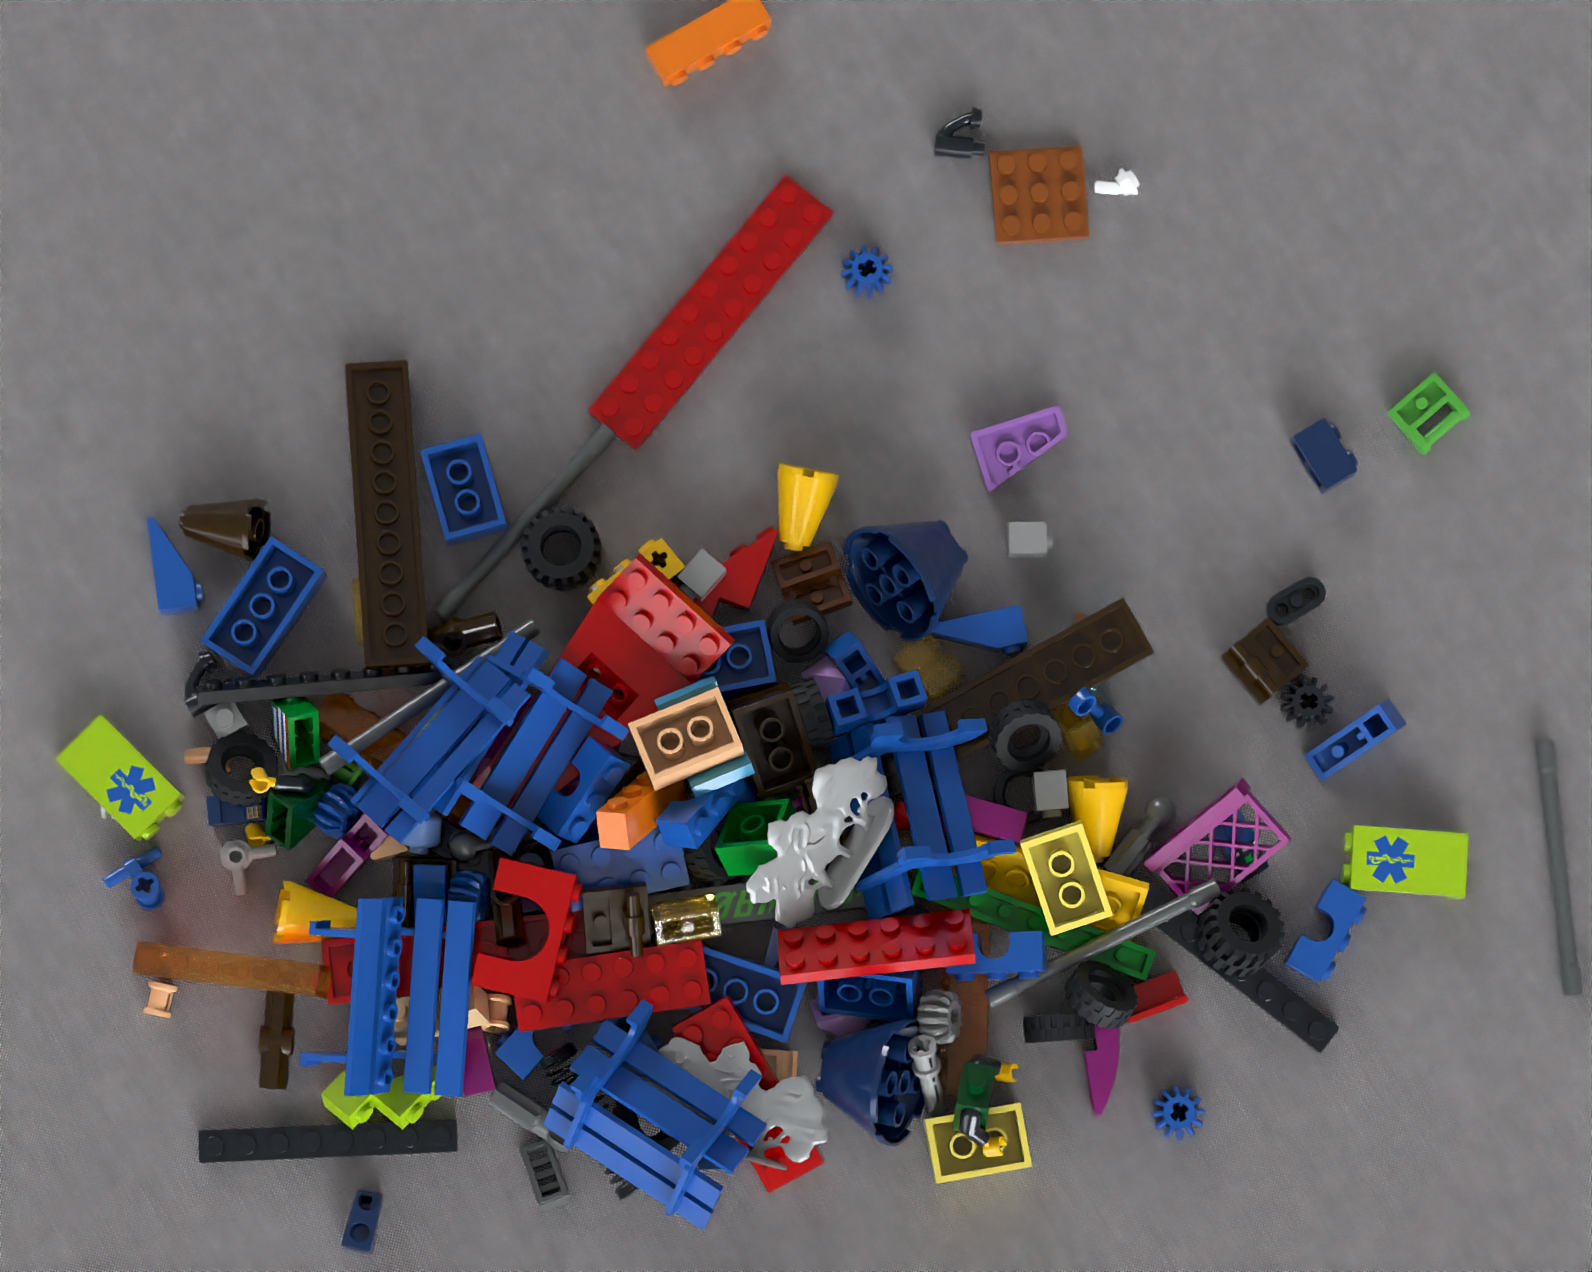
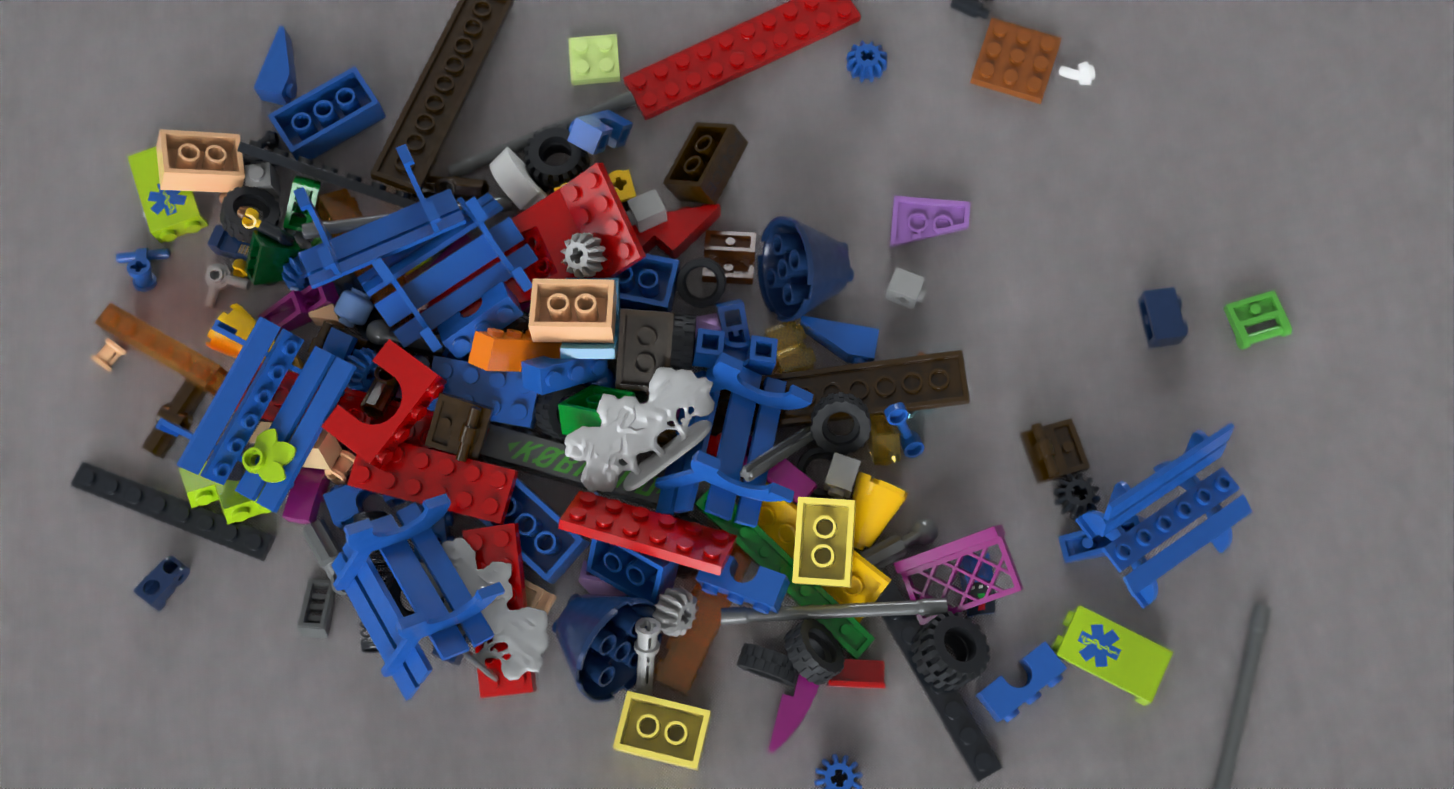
camera: 30 degrees right, 10 degrees down
dark brown cone [179,498,271,561] -> none
blue brick [420,433,508,547] -> none
clear yellow brick [649,892,721,946] -> none
yellow cone [777,463,839,552] -> none
torso [952,1054,1019,1157] -> none
black plate [1266,577,1326,626] -> none
none -> light nougat brick [156,129,245,193]
none -> lime plate [242,429,296,483]
none -> white arch [490,146,548,210]
none -> light grey gear [560,233,607,278]
none -> blue arch [567,110,633,155]
none -> yellowish green plate [568,34,621,86]
none -> dark brown brick [663,122,749,205]
none -> dark grey axle [740,424,813,482]
none -> blue piece [1075,422,1253,609]

